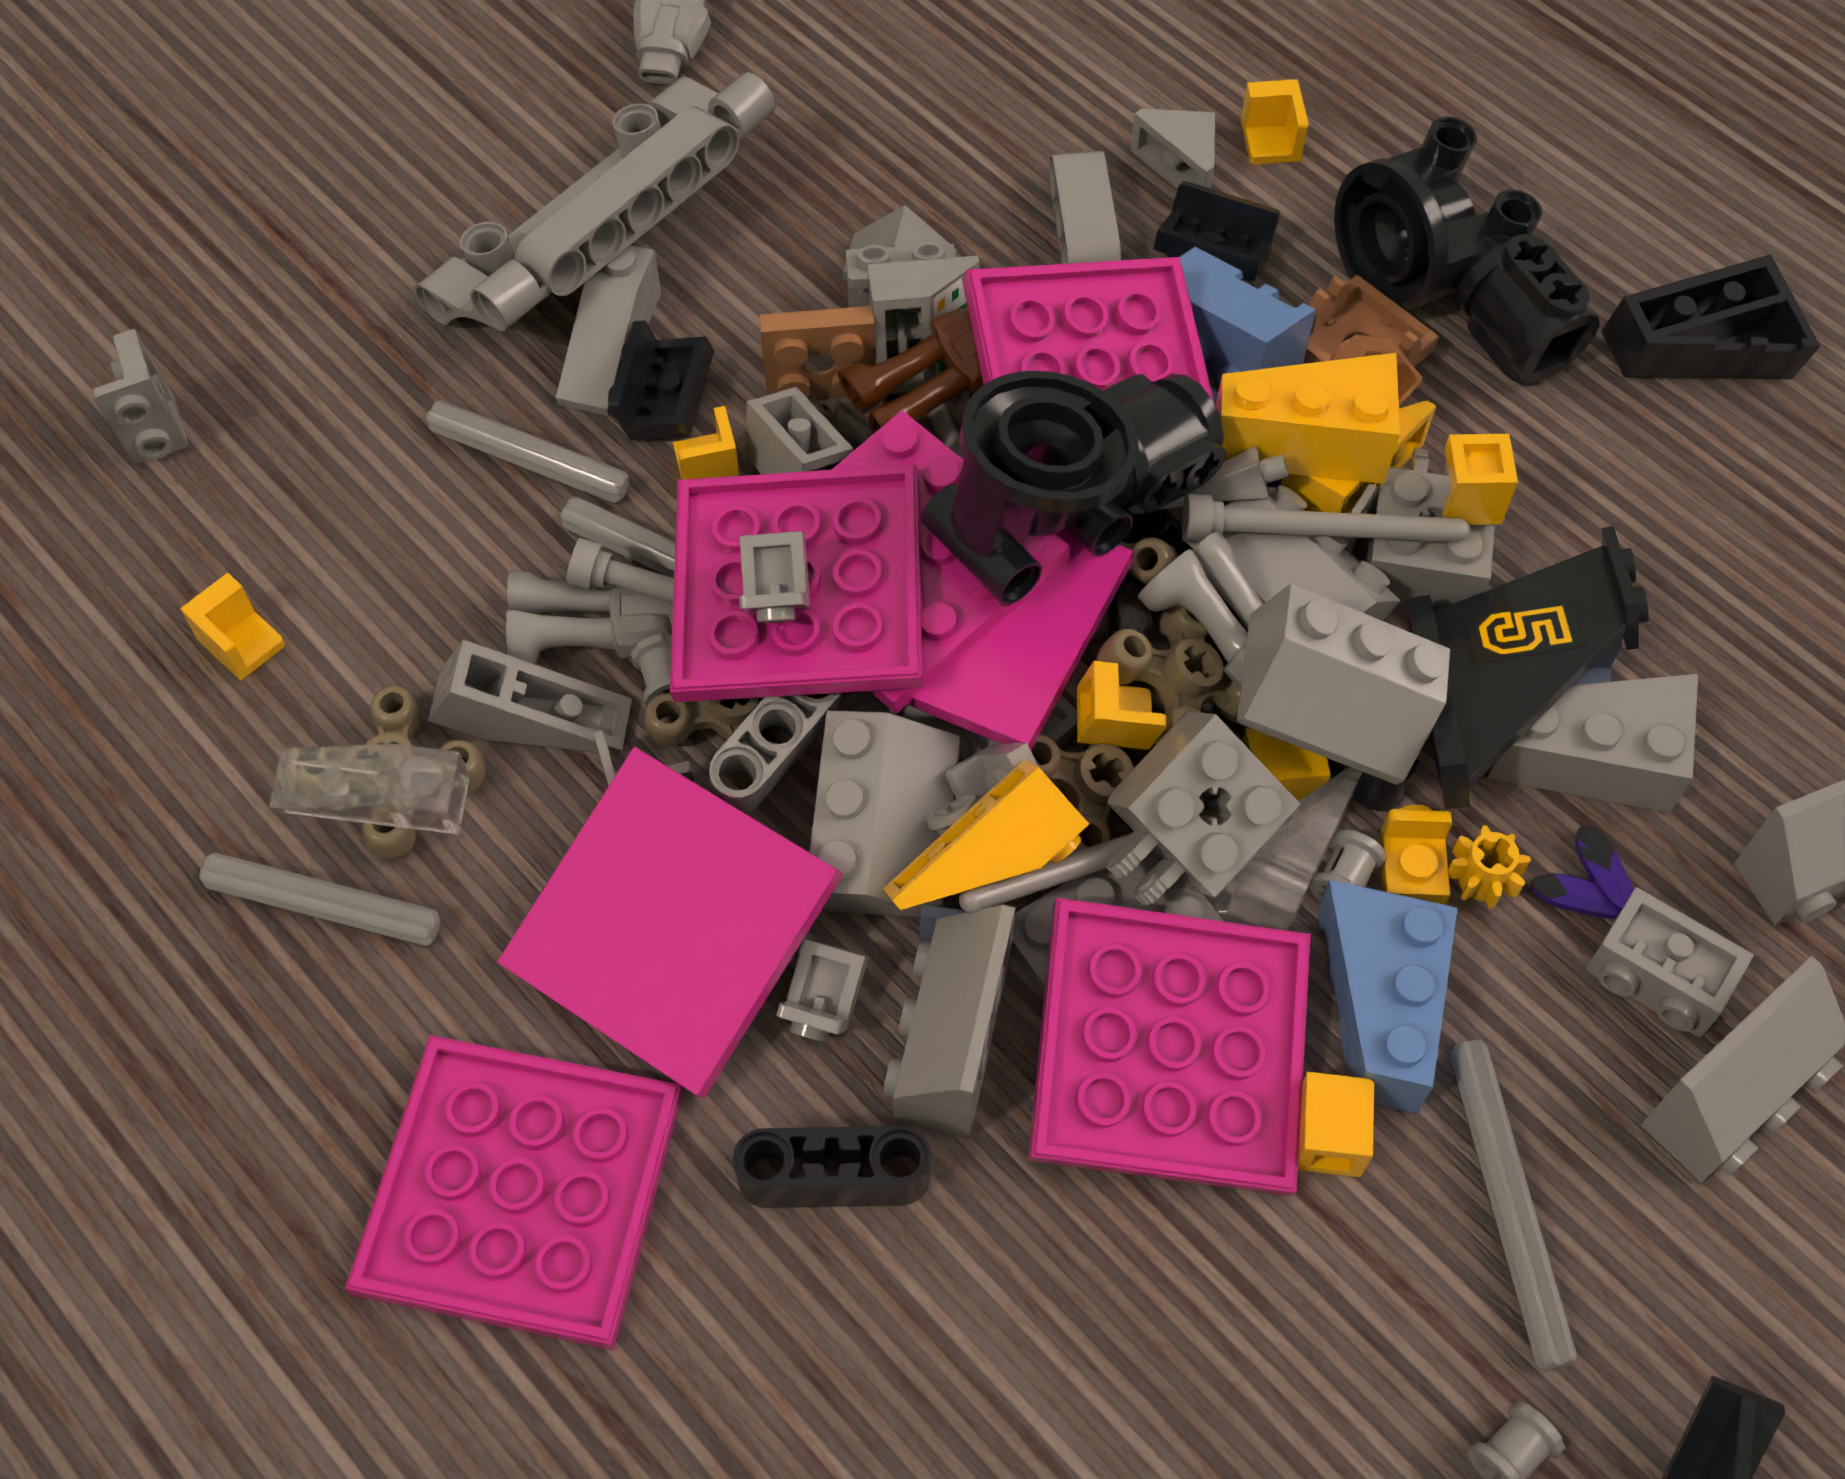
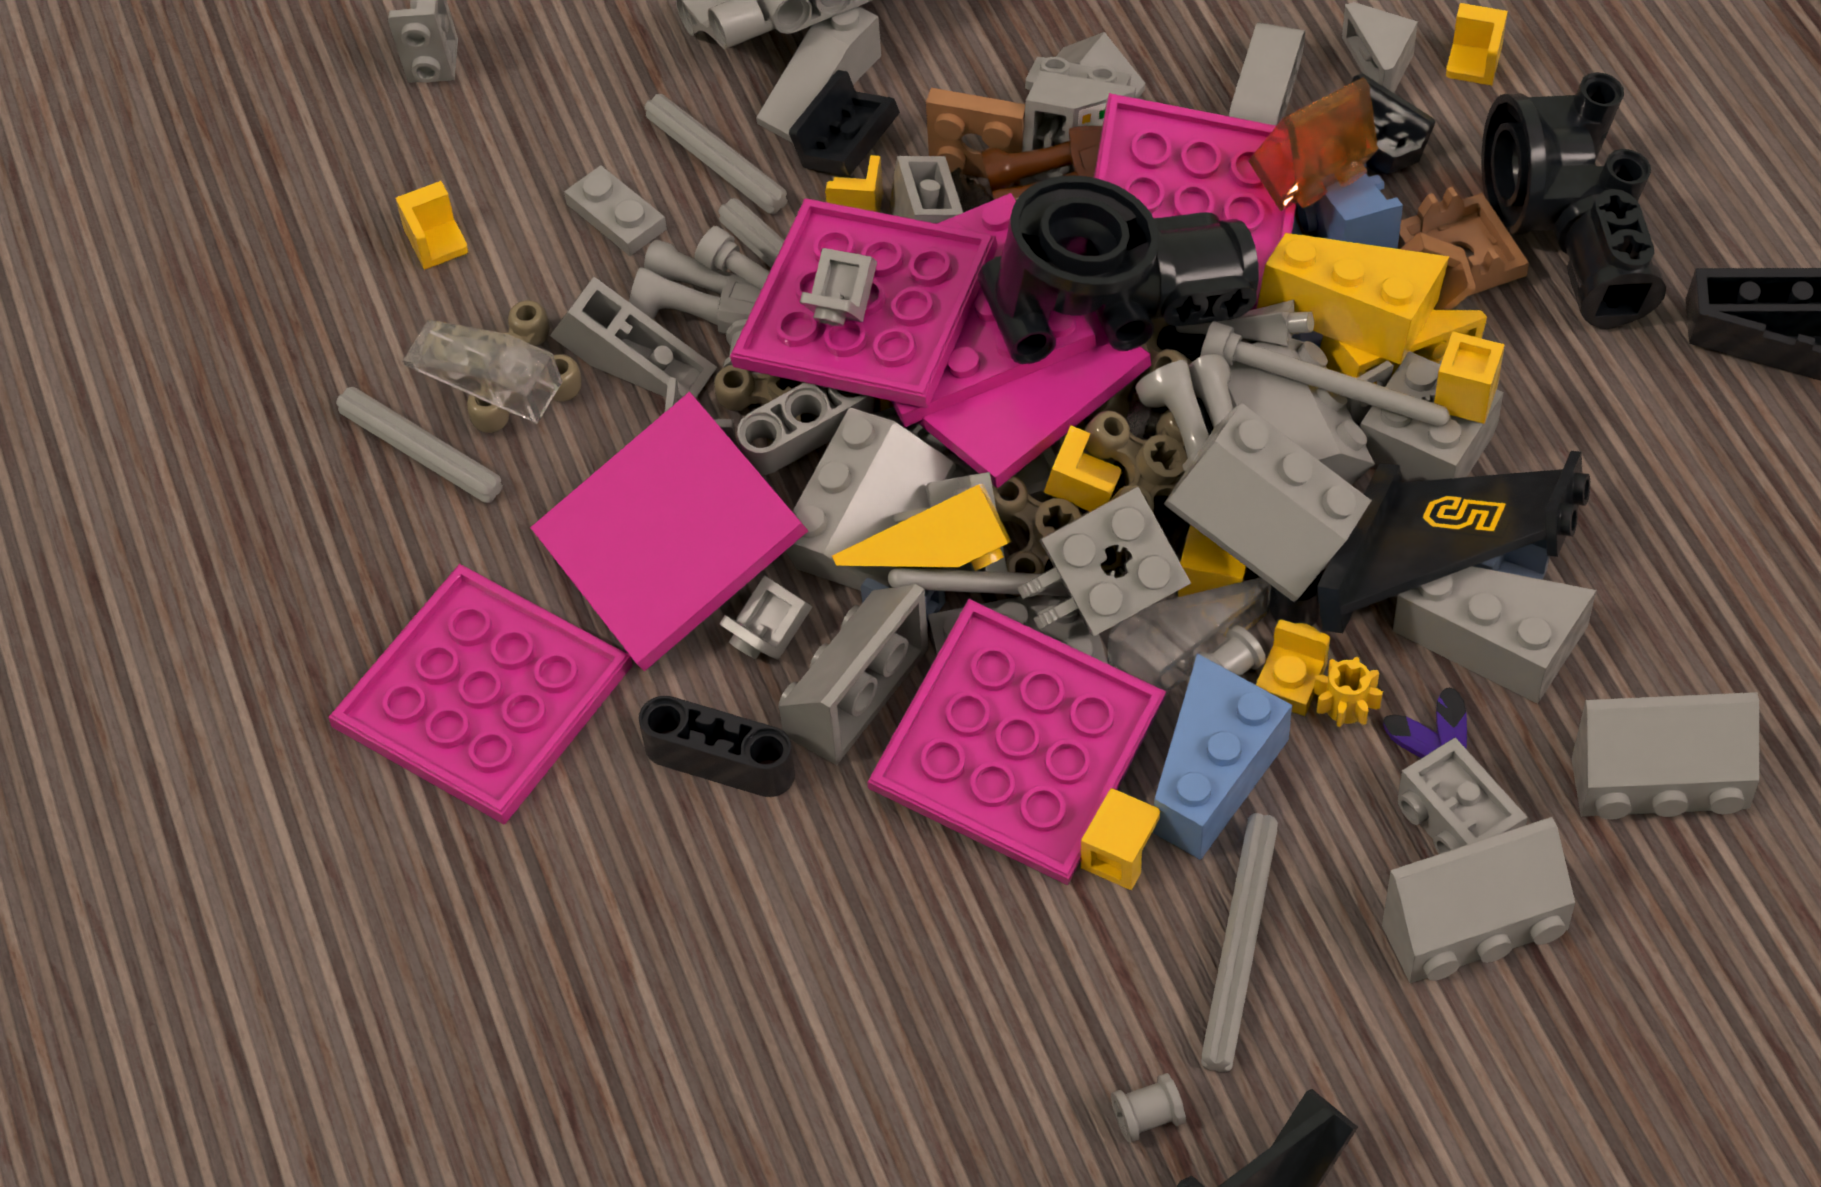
camera: 25 degrees right, 5 degrees down
none -> light grey plate [564,165,667,256]
none -> clear orange slope [1248,77,1378,212]

